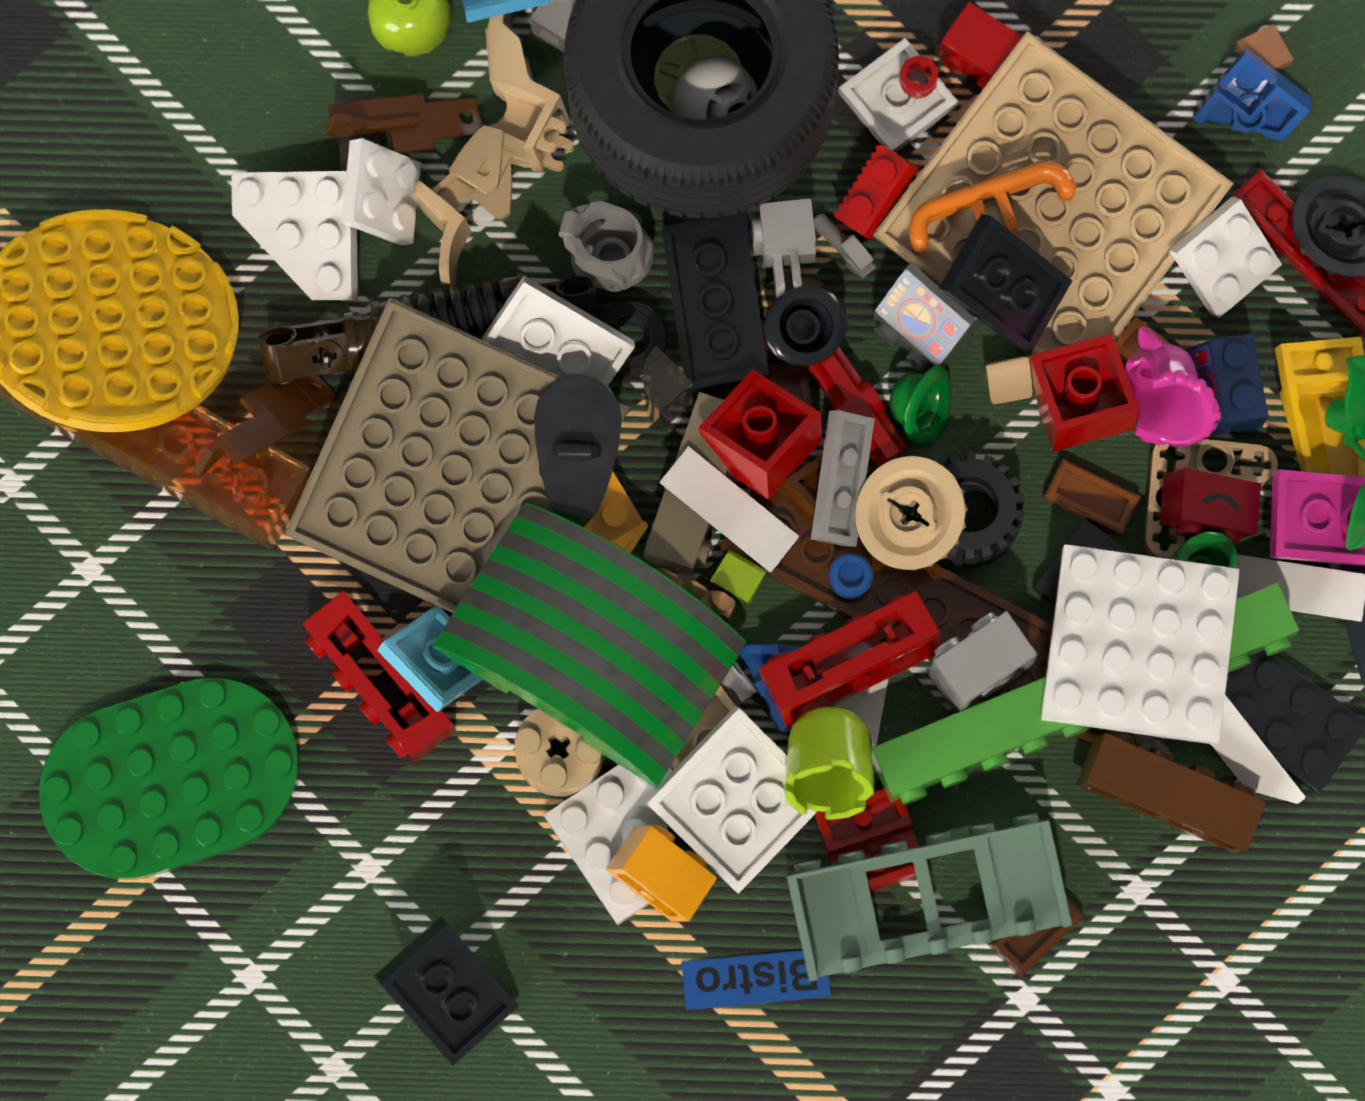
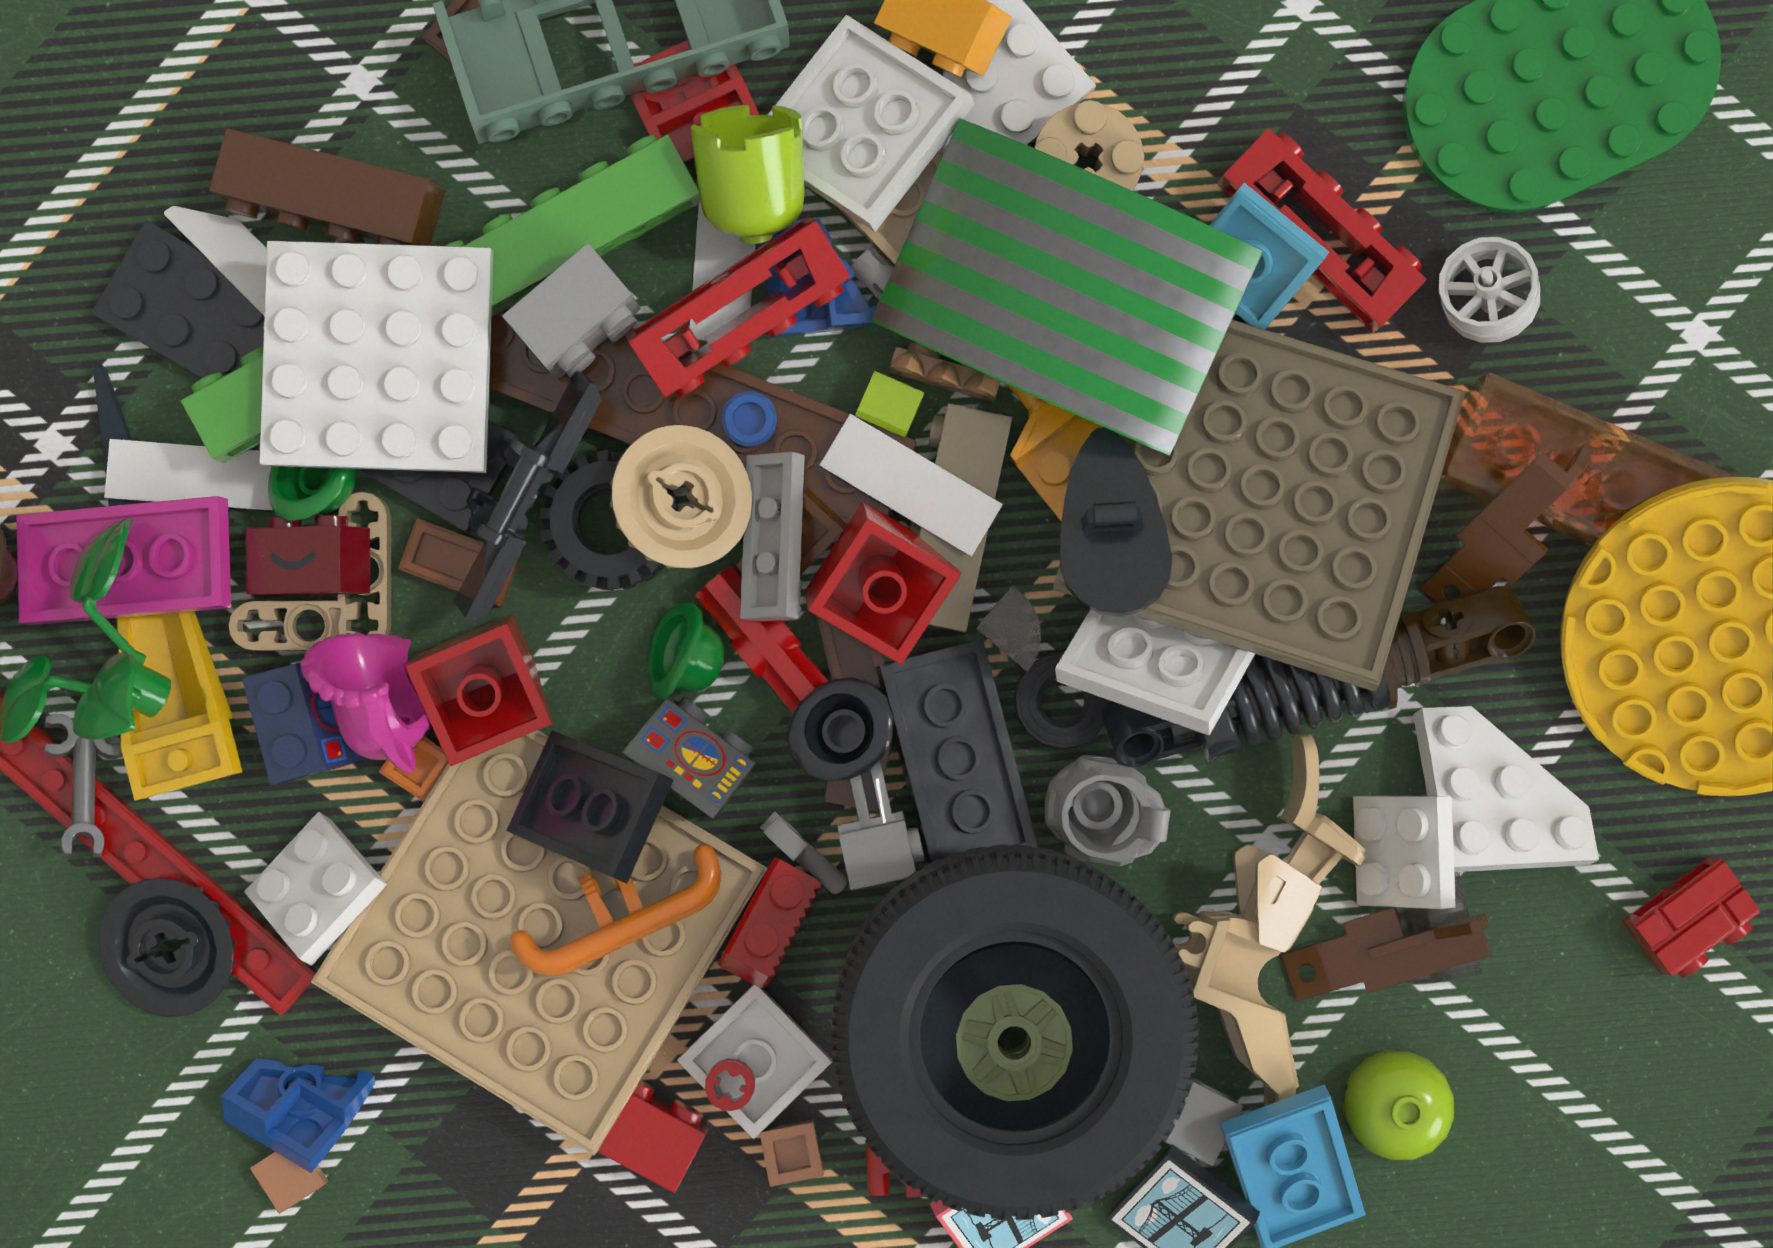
camera: 170 degrees right, 10 degrees up
white brick [672,57,758,119] -> none
tan slope [985,356,1033,405] -> none
none -> black piece [454,371,602,622]
none -> nougat tile [760,1119,824,1187]
none -> white wheel [1439,237,1540,343]
none -> red brick [1622,856,1760,978]

